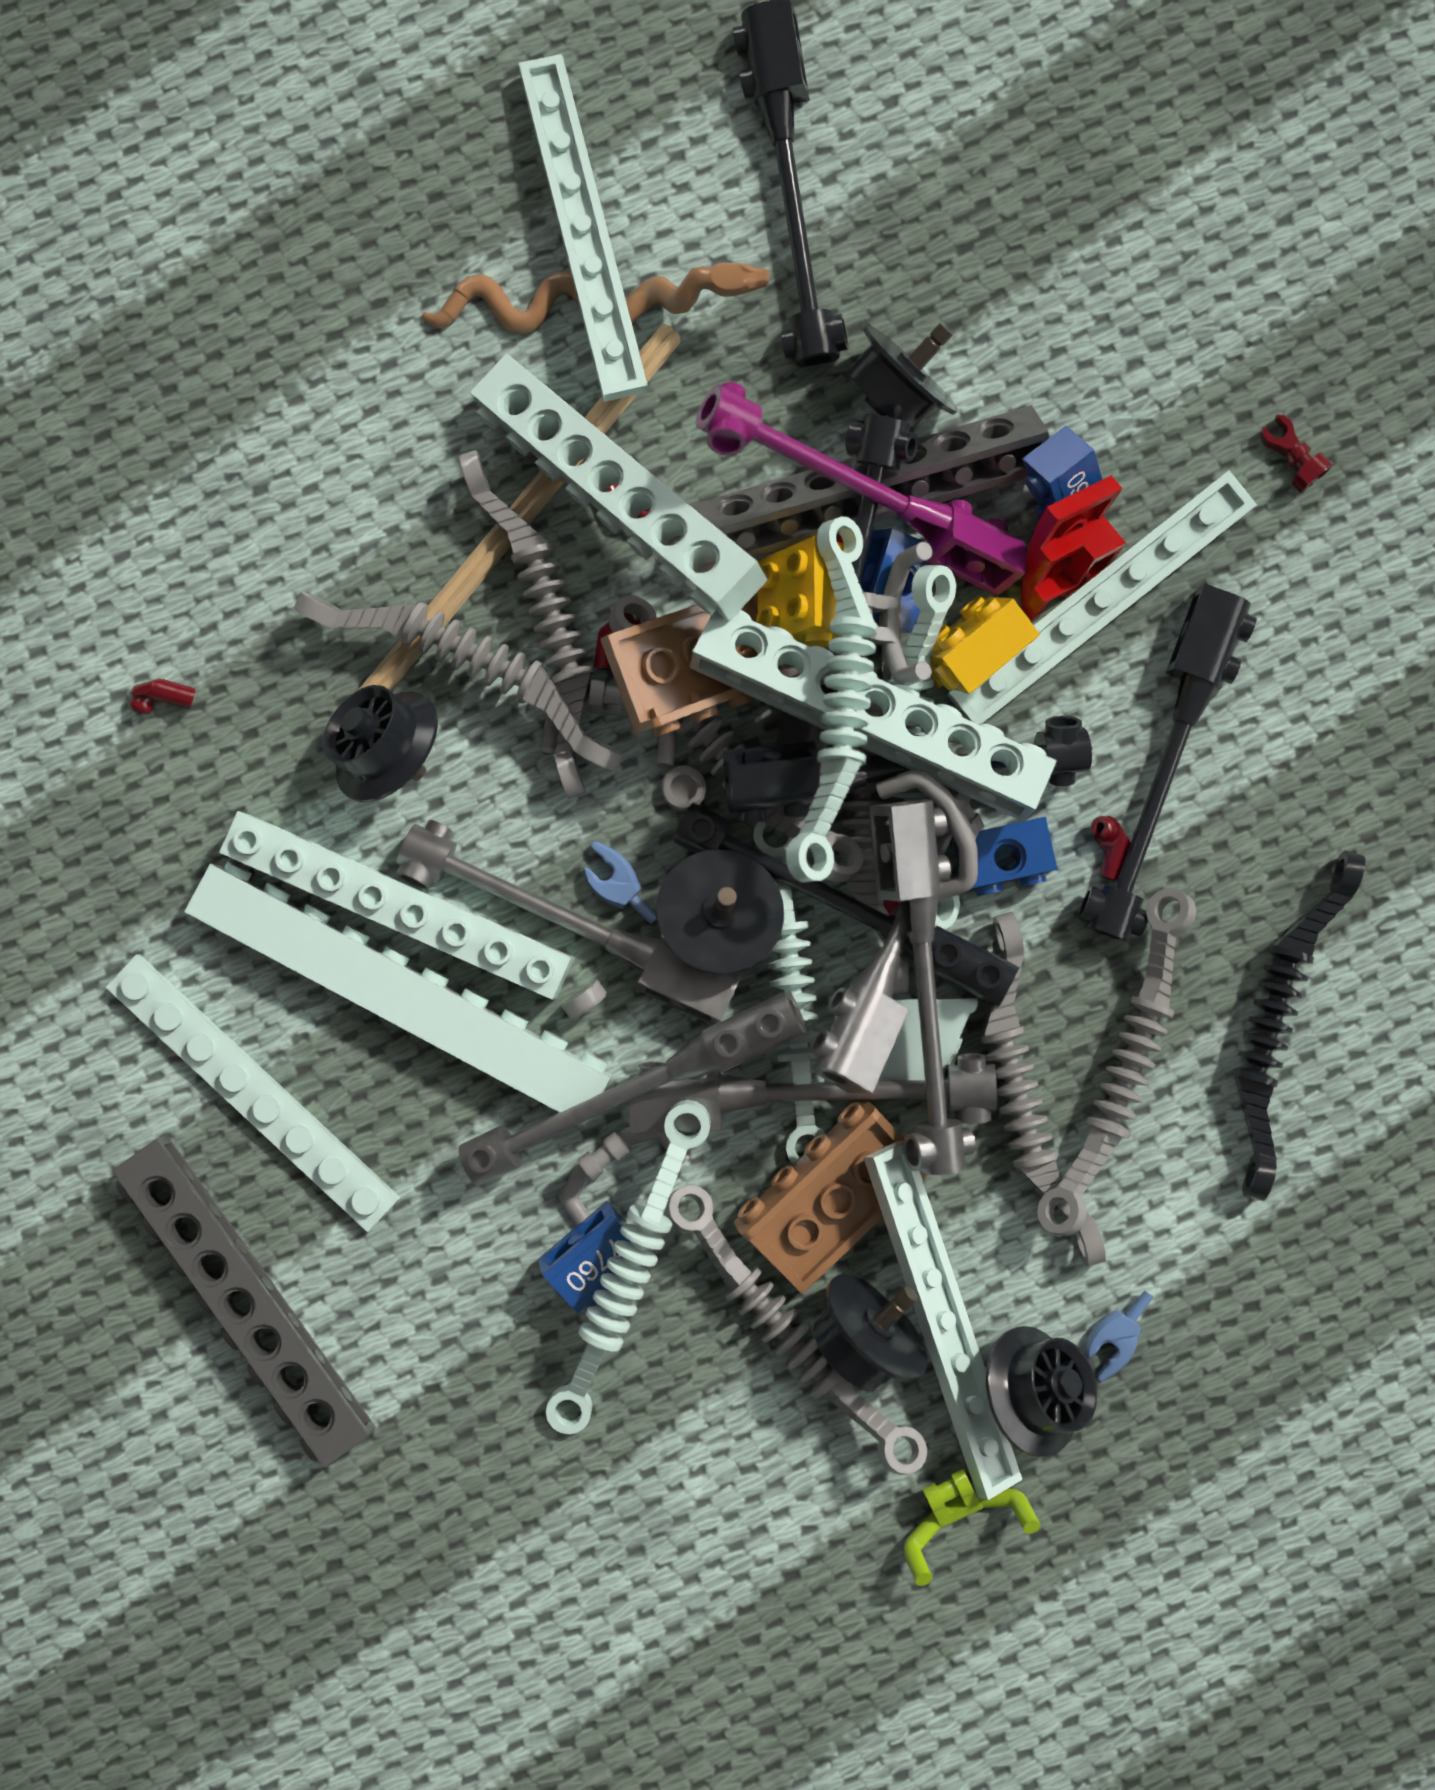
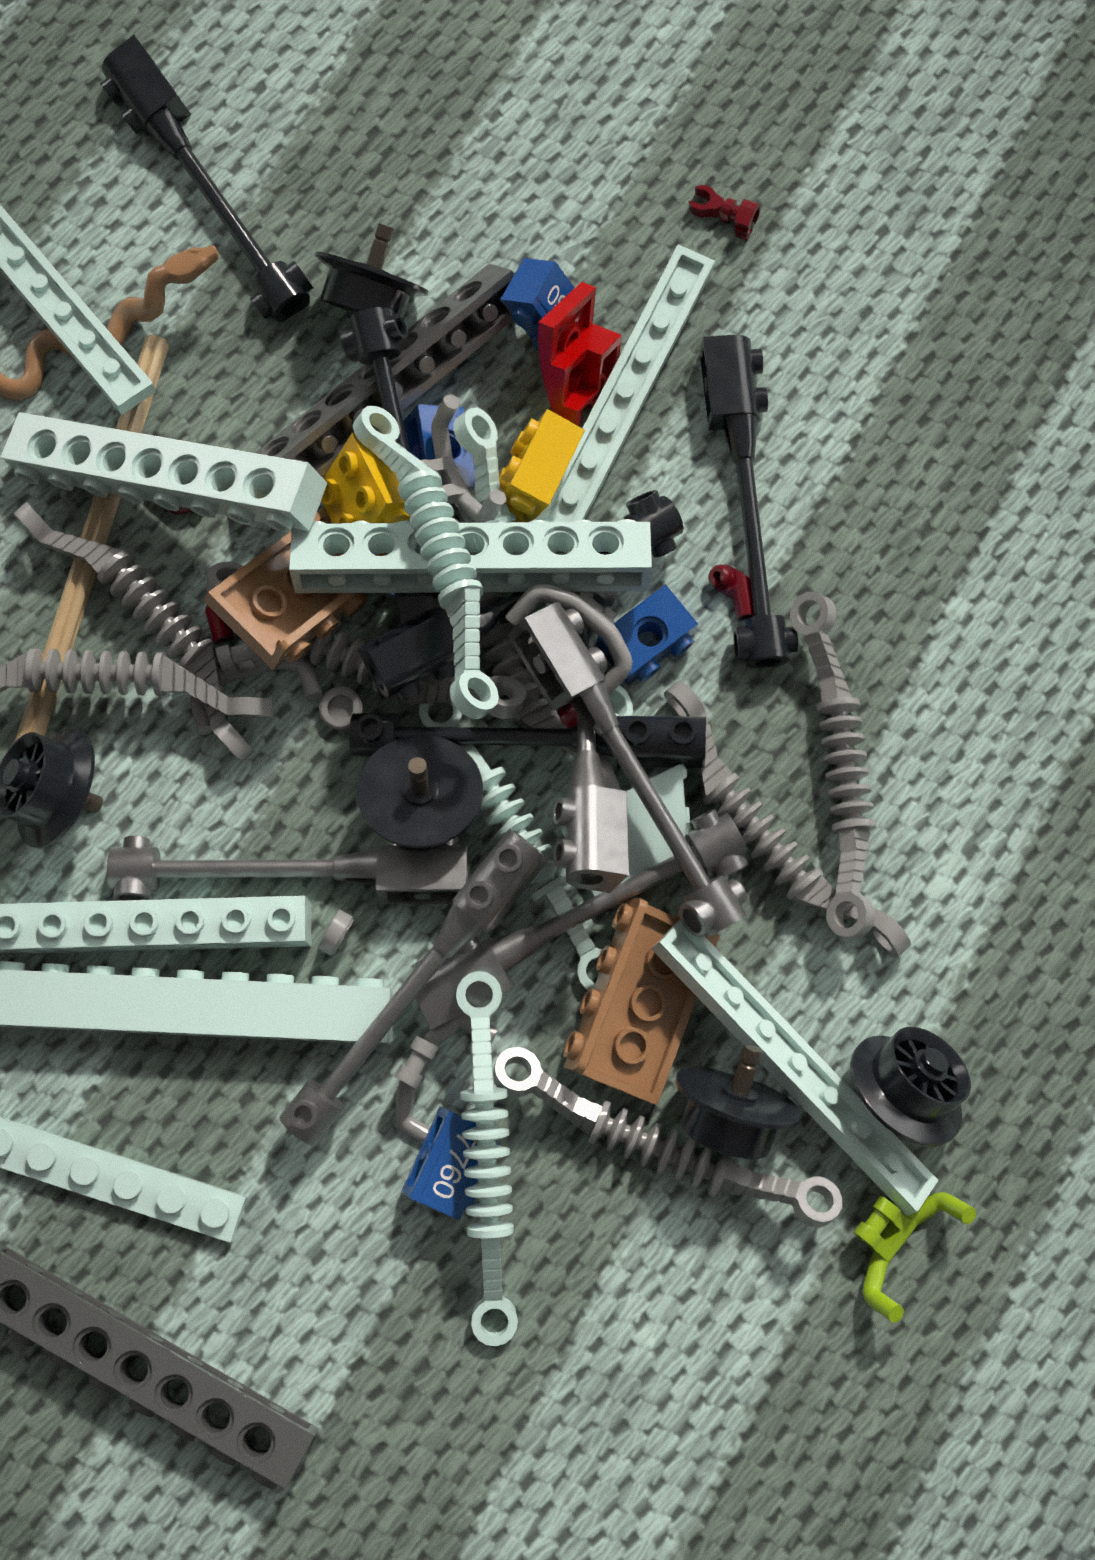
camera: 35 degrees left, 10 degrees down
medium blue hand [583,841,657,925] -> none
magenta bar [696,382,1026,596] -> none
medium blue hand [1085,1290,1153,1382] -> none
black piece [1232,850,1366,1201] -> none

